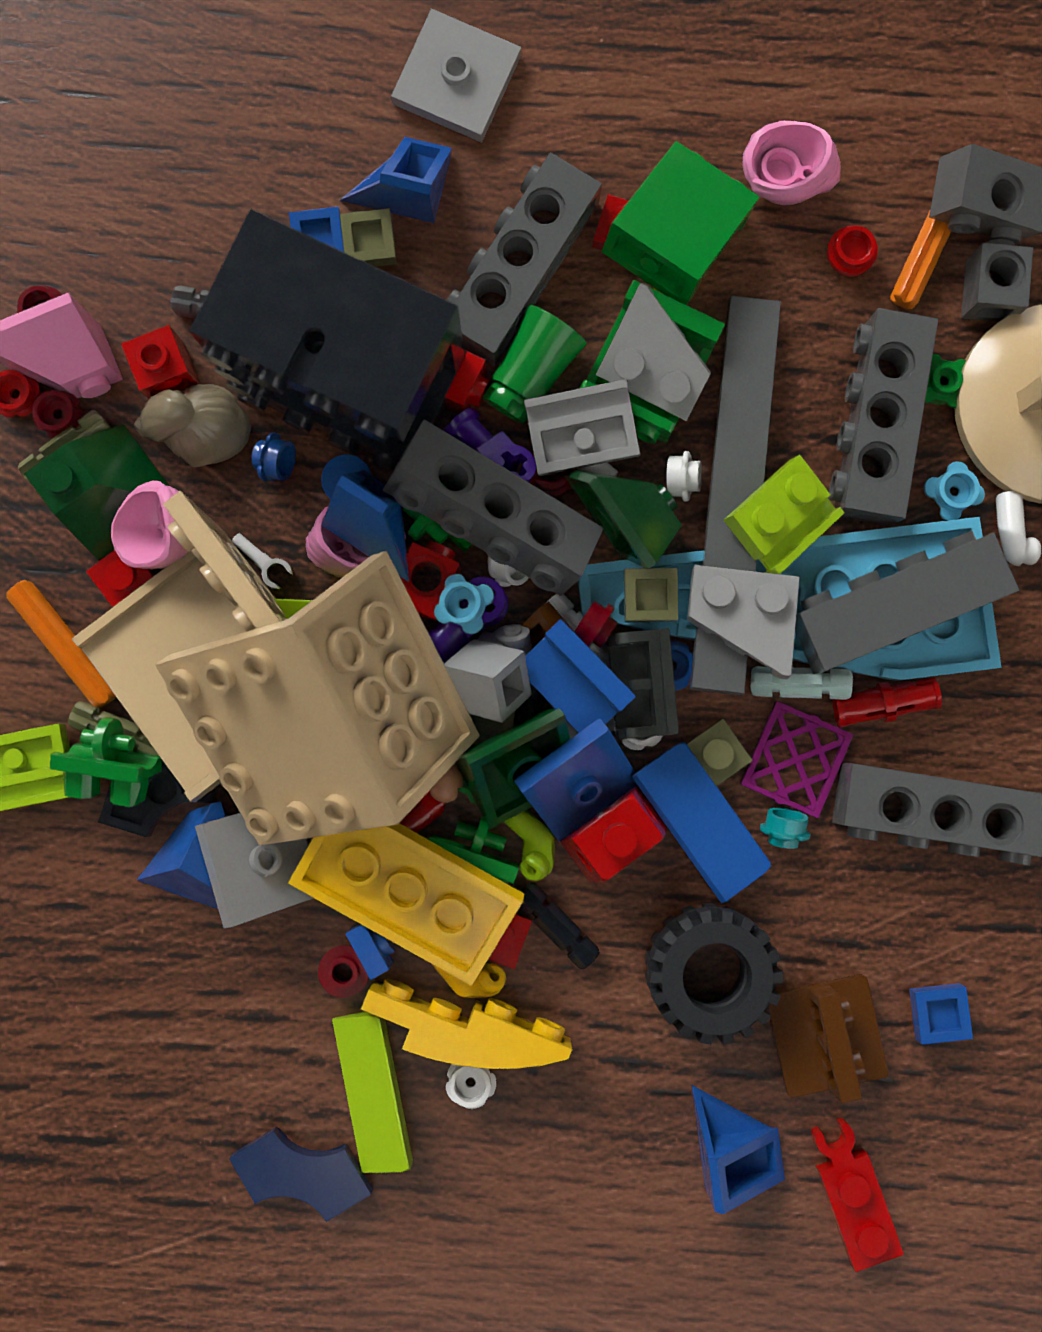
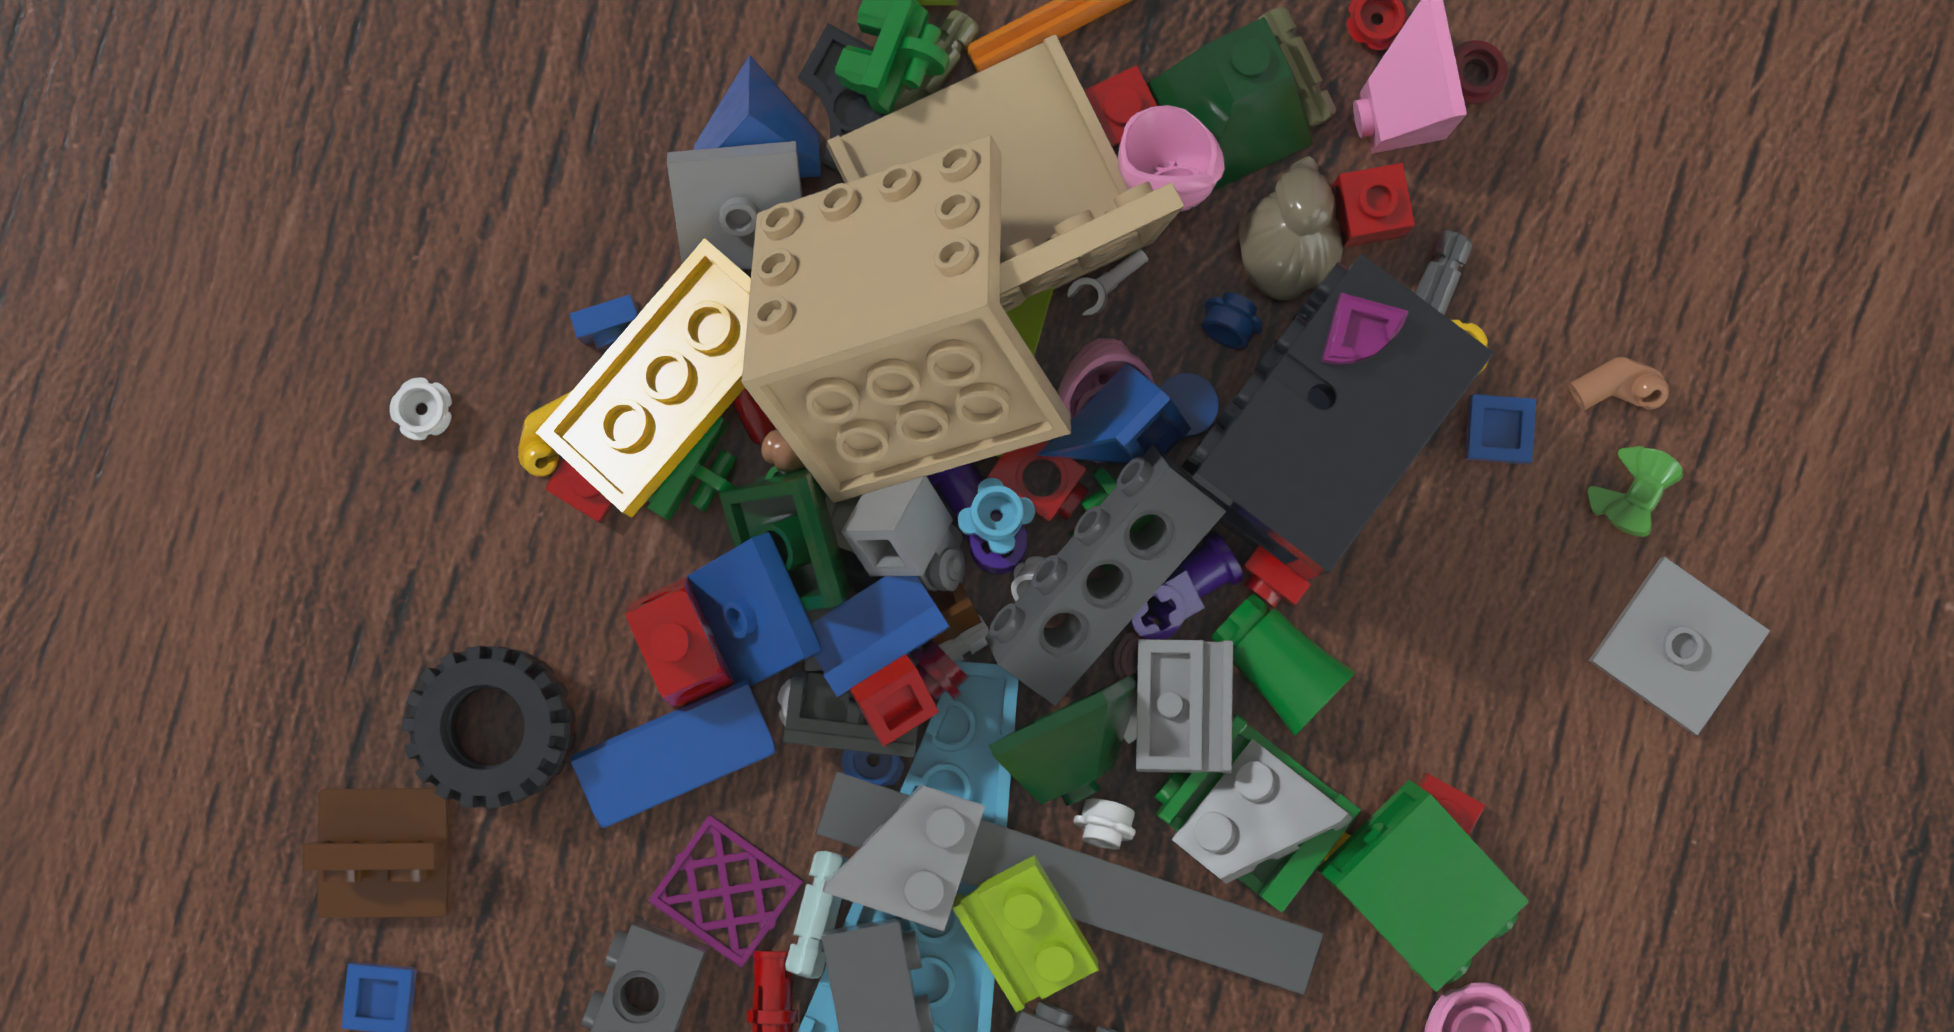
camera: 105 degrees right, 0 degrees up
dark red plate [32,390,83,439] -> none
dark blue tile [229,1126,373,1222] -> none
dark red plate [318,945,369,998] -> none
lime slope [332,1011,413,1173] -> none
blue slope [339,137,452,223] -> none
olive plate [340,208,397,267] -> none
yellow slope [361,979,572,1069] -> none
dark grey brick [447,152,602,367] -> none
lime arm [504,810,555,881] -> none
black axle [519,882,600,970] -> none
olive plate [624,568,678,623] -> none
olive plate [686,719,753,786] -> none
blue slope [691,1084,785,1214] -> none
teal plate [760,808,811,849] -> none
red plate [811,1117,904,1272] -> none
none -> red plate [849,654,939,747]
none -> magenta tile [1321,293,1408,365]
none -> nougat arm [1568,357,1670,410]
none -> bright green piece [1587,446,1684,537]

